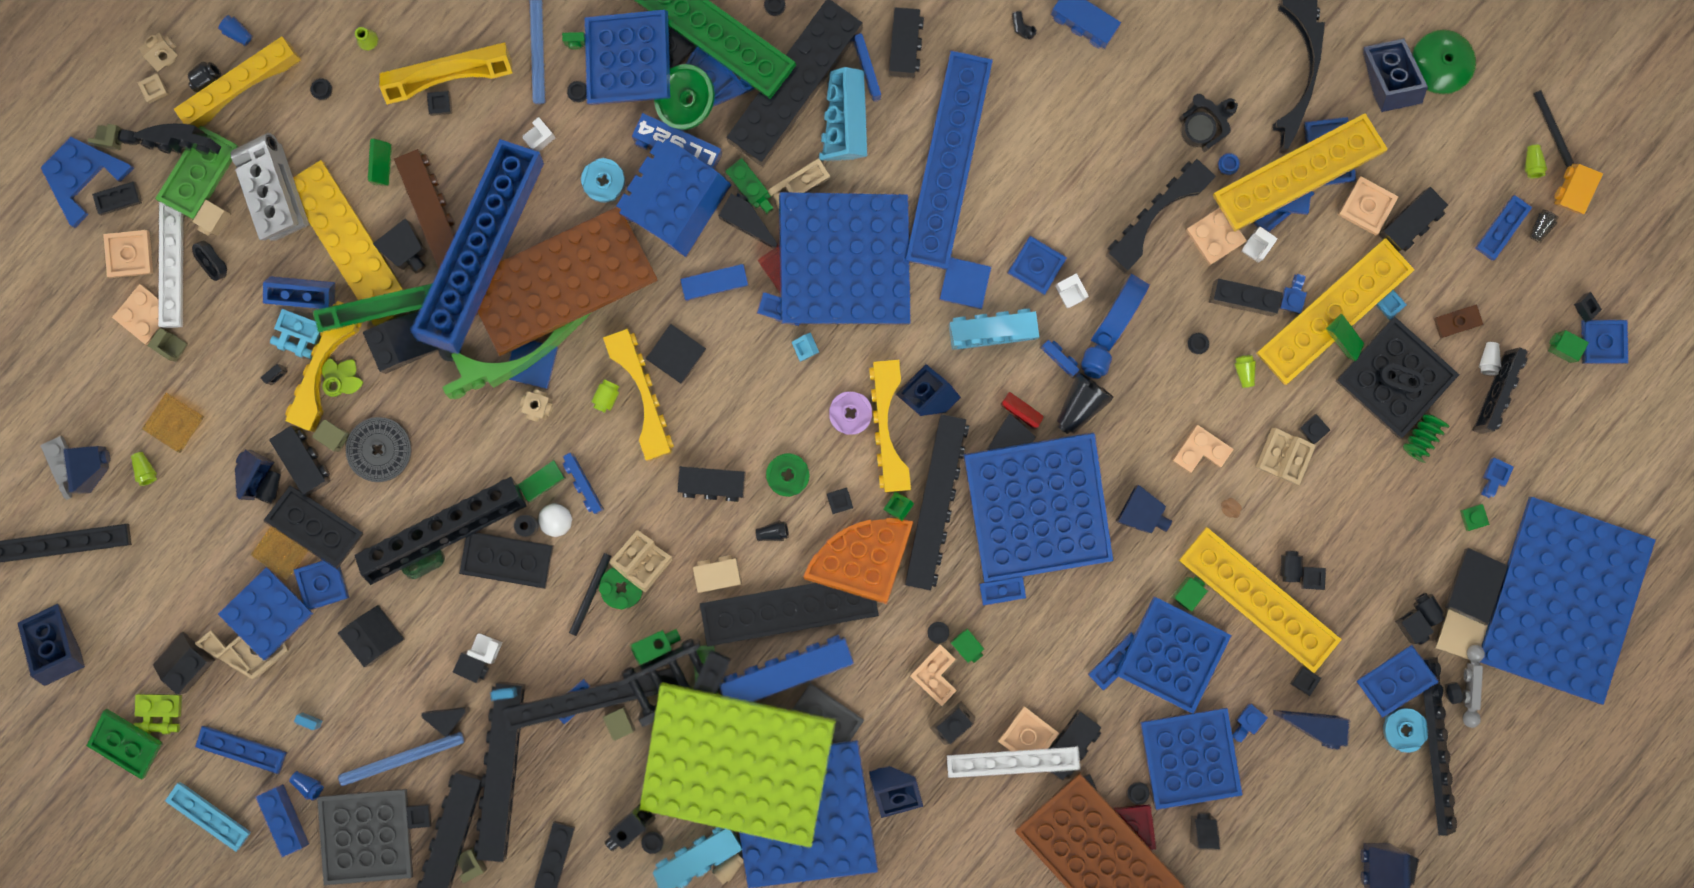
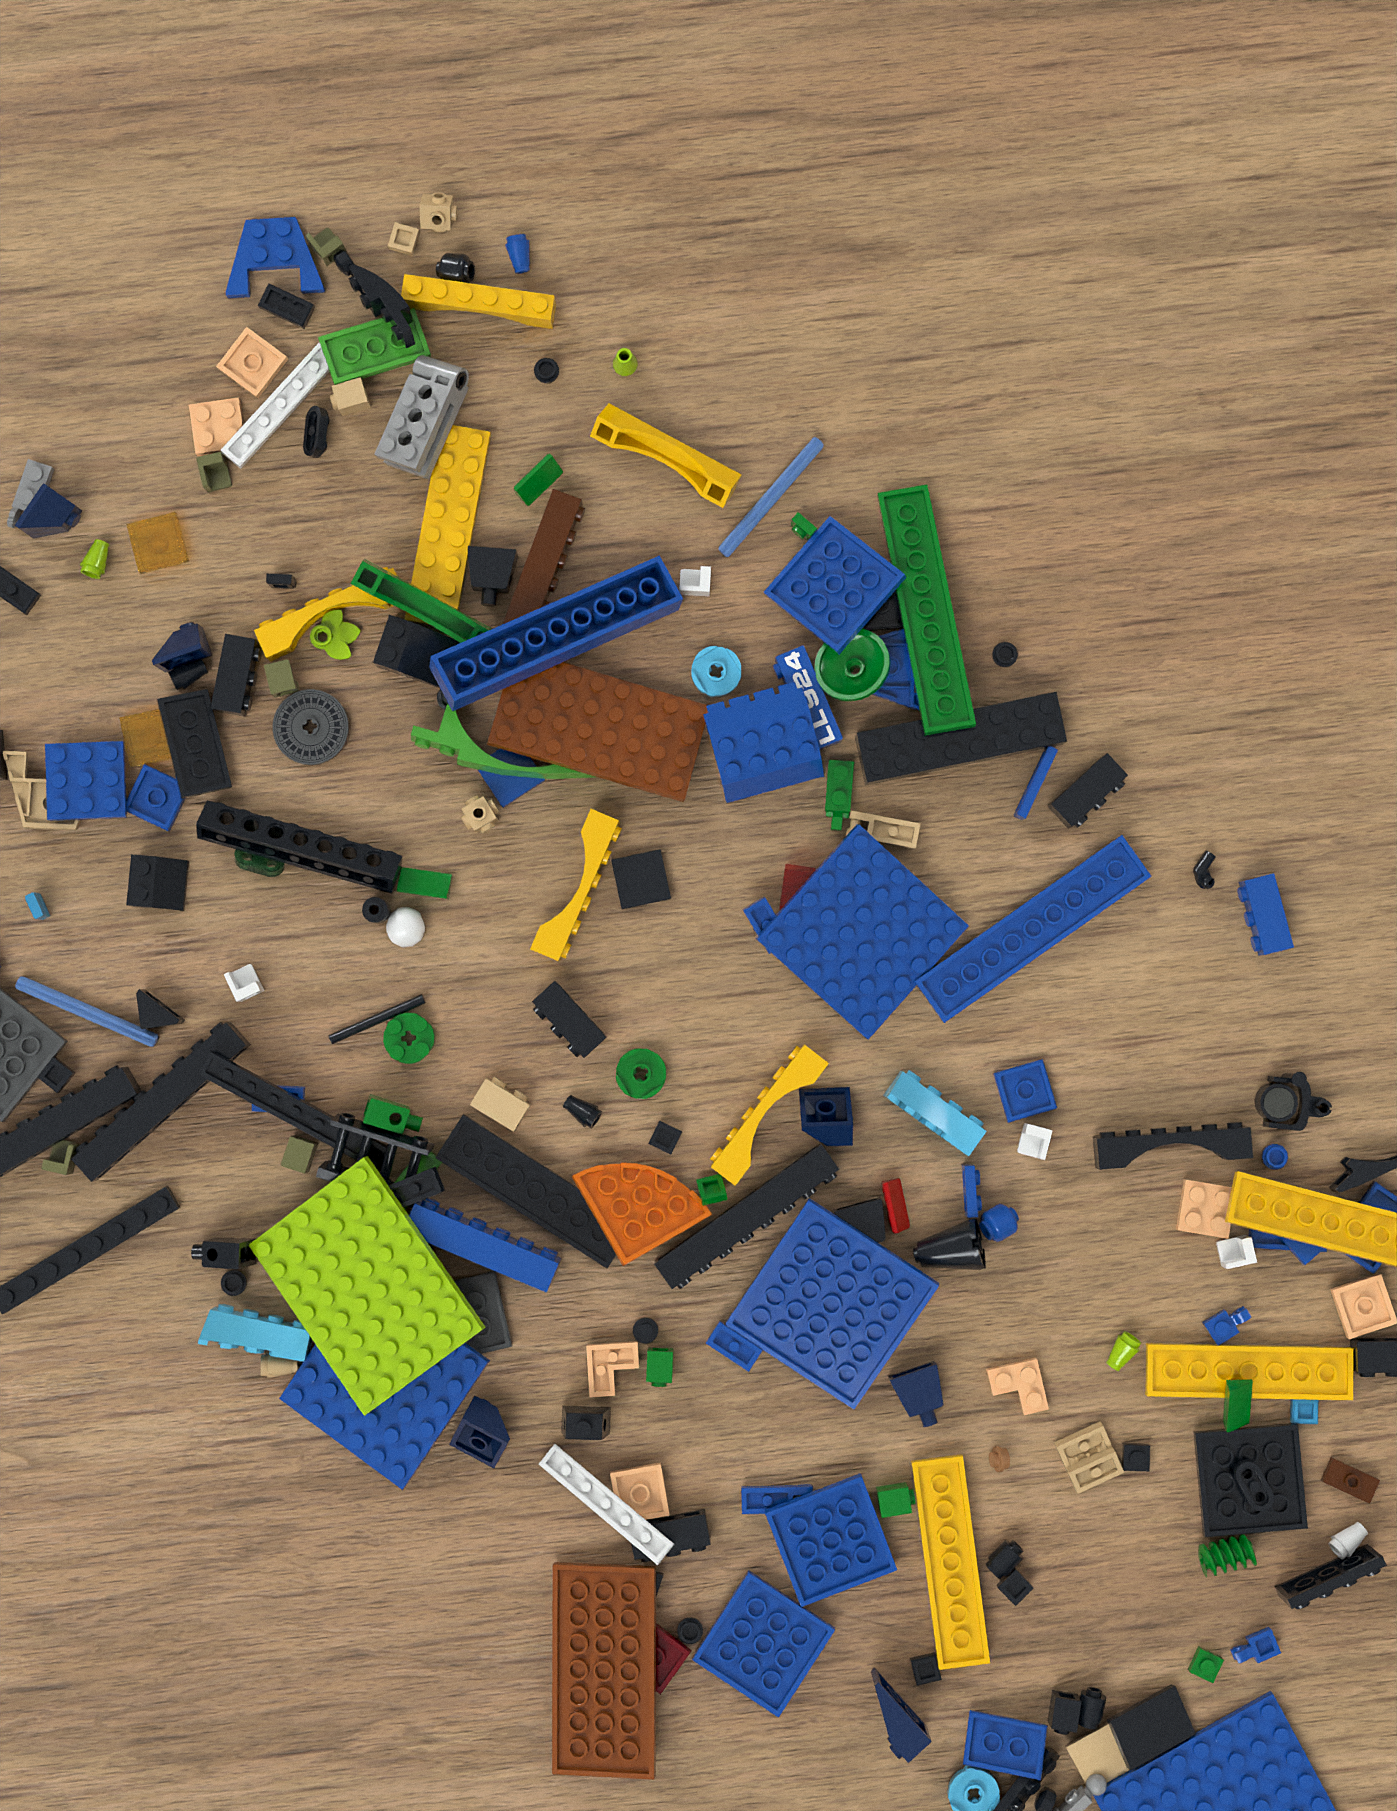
camera: 45 degrees right, 0 degrees up
blue brick [263,276,335,309] -> none
medium azure plate [270,309,320,359] -> none
black plate [427,91,452,116] -> none
black brick [452,651,490,683] -> none
black tile [459,532,553,589] -> none
dark azure tile [491,687,517,700] -> none
blue plate [562,452,604,514] -> none
black plate [567,81,587,103] -> none
lime brick [591,379,620,413] -> none
tan slope [610,530,672,592] -> none
blue tile [680,264,749,301] -> none
black slope [718,193,778,250] -> none
medium azure plate [792,333,819,362] -> none
medium azure wedge [819,67,867,161] -> none
lavender plate [829,392,872,435] -> none
blue tile [940,258,991,309] -> none
blue arch [1091,273,1150,351] -> none
black plate [1187,333,1209,355] -> none
black slope [1190,812,1220,850] -> none
black brick [1209,278,1282,316] -> none
blue plate [1232,703,1268,743] -> none

